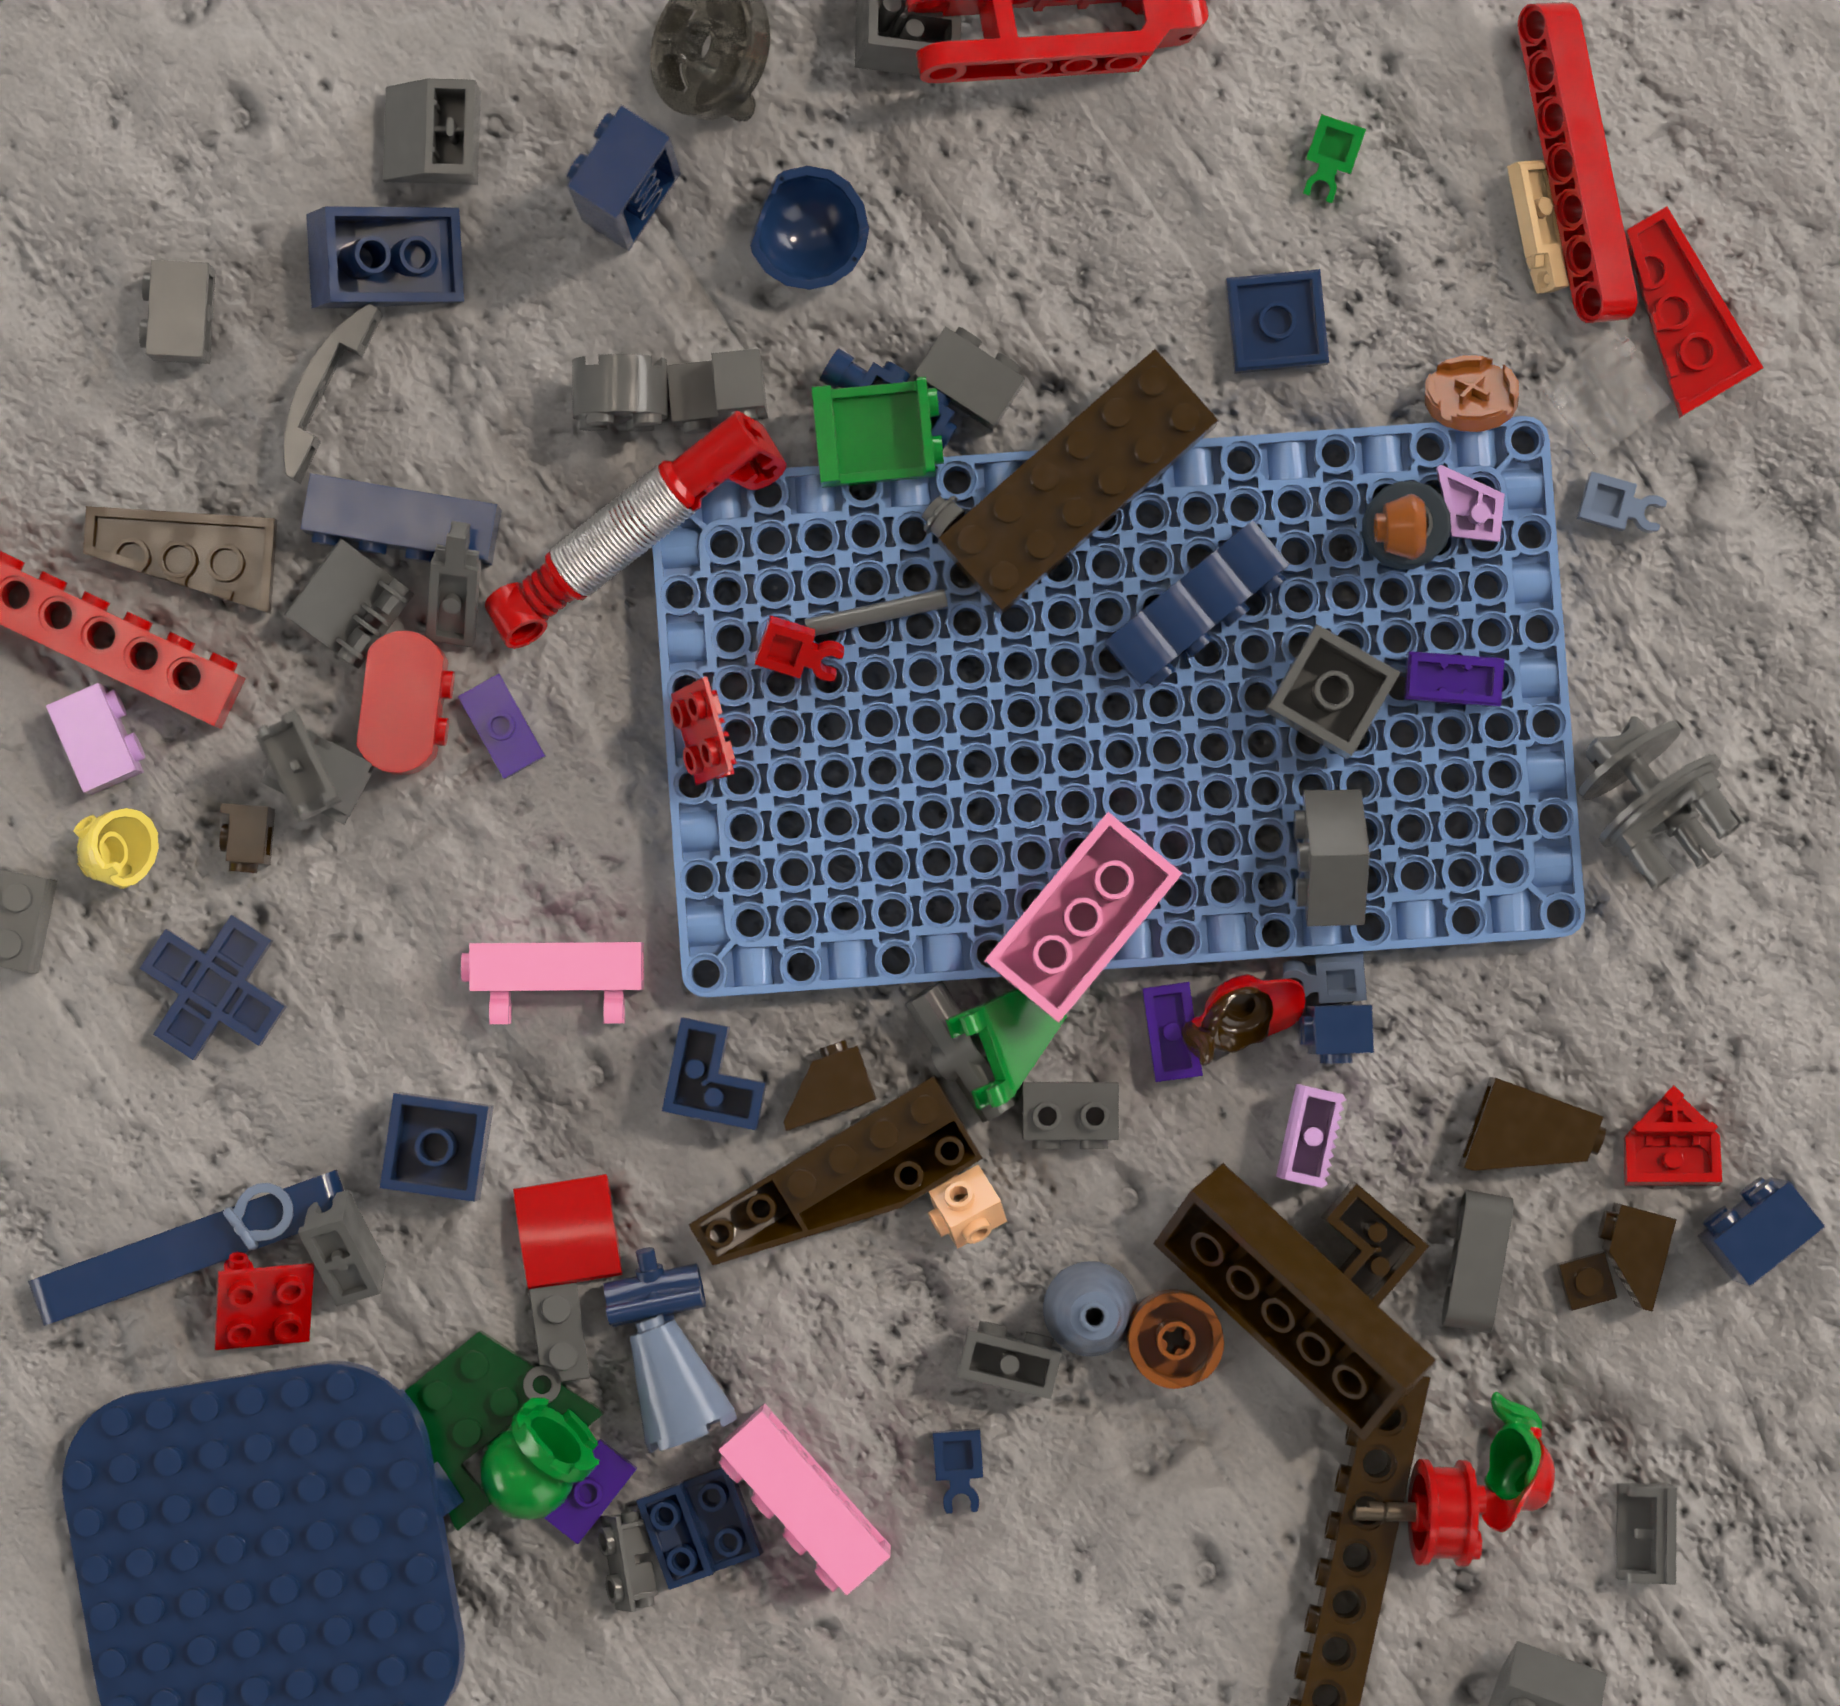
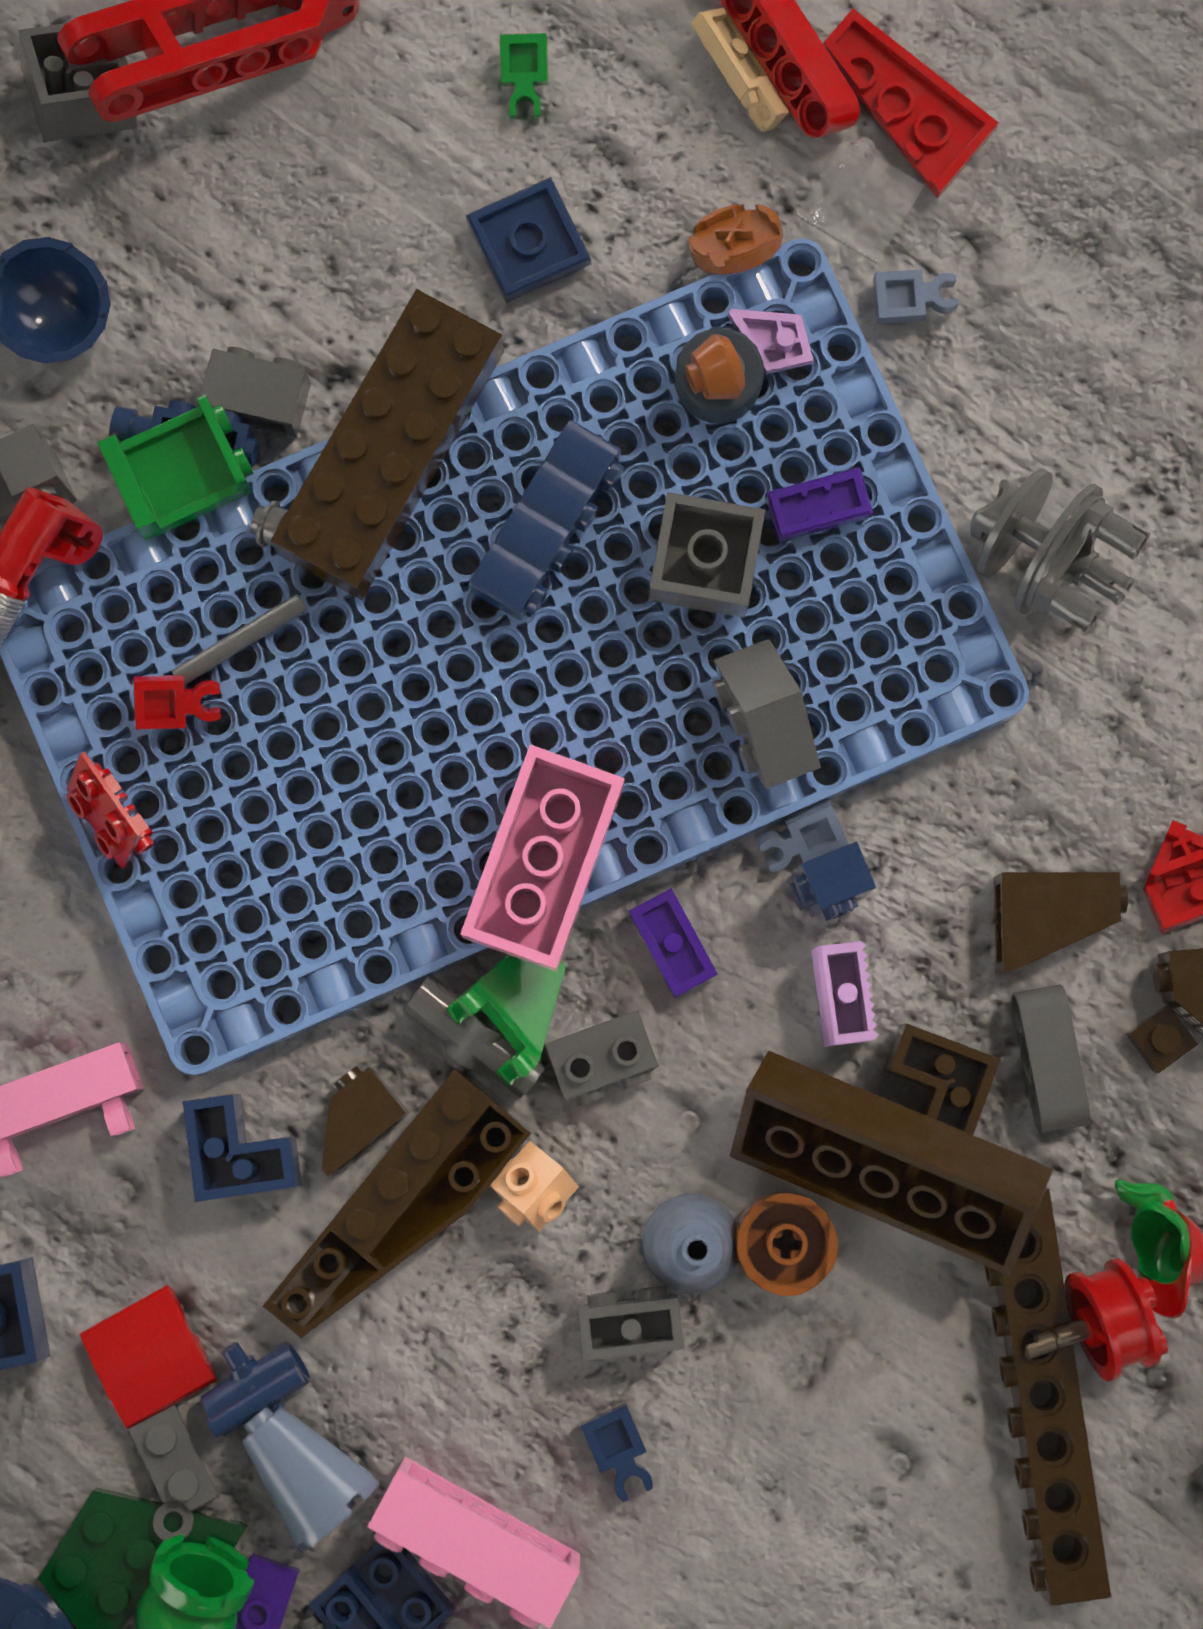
camera: 25 degrees left, 5 degrees down
dark brown hair [1181,974,1305,1066] -> none

